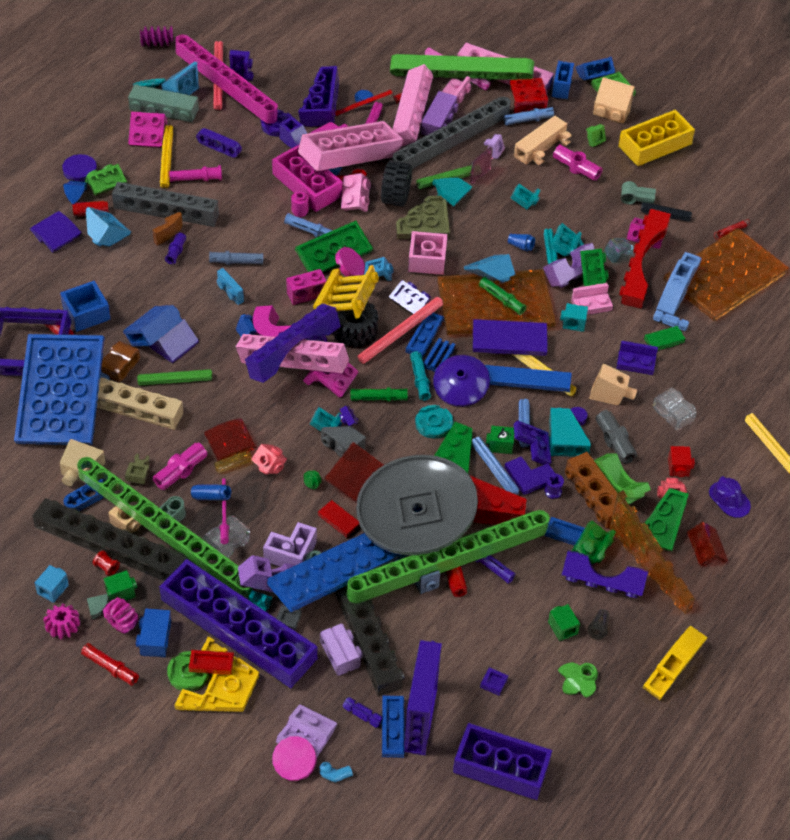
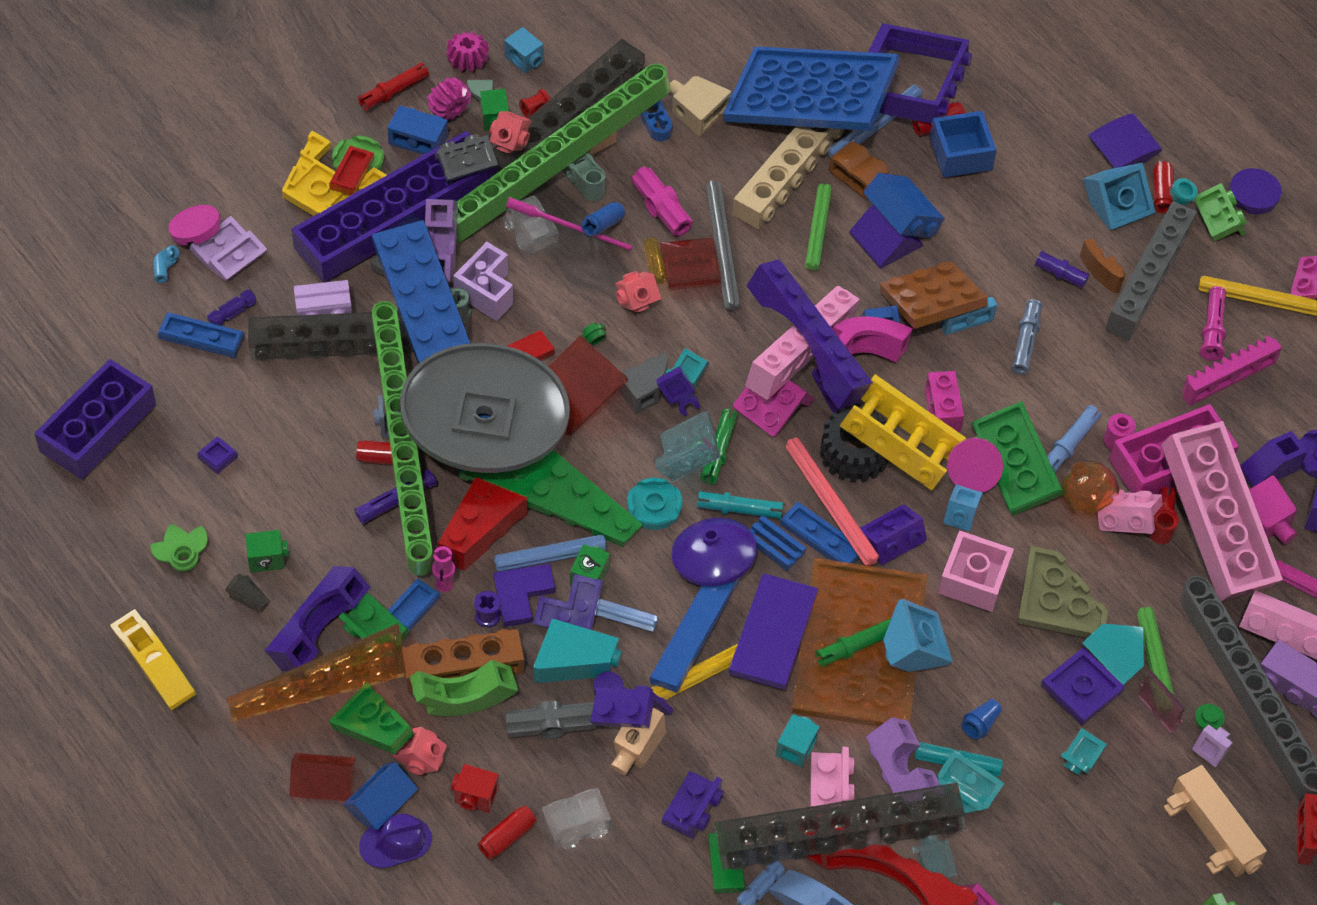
camera: 105 degrees right, 5 degrees up
blue tile [63,181,87,204] -> none
olive plate [125,454,149,484] -> none
dark purple beam [196,128,242,158] -> none
black tyre [381,160,412,207] -> none
dark purple window [404,640,442,756] -> none
medium blue pin [504,107,554,126] -> none
dark pink piece [553,145,603,181] -> none
green bracket [580,248,609,287] -> none
none -> blue brick [343,762,418,830]
none -> dark pink pin [432,546,455,592]
none -> dark grey bracket [435,134,498,182]
none -> red piece [477,805,537,860]
none -> coral brick [490,111,531,153]
none -> dark purple bracket [590,685,673,728]
none -> clear light blue bracket [654,411,721,481]
none -> dark grey axle [706,180,740,312]
none -> clear smoke brick [715,783,966,870]
none -> dark orange plate [880,261,988,329]
none -> dark purple plate [1041,647,1125,725]
none -> clear orange cylinder [1061,461,1120,514]
none -> teal tile [1170,178,1198,205]
none -> dark pink gear [1182,336,1282,406]
none -> green plate [1195,704,1225,731]

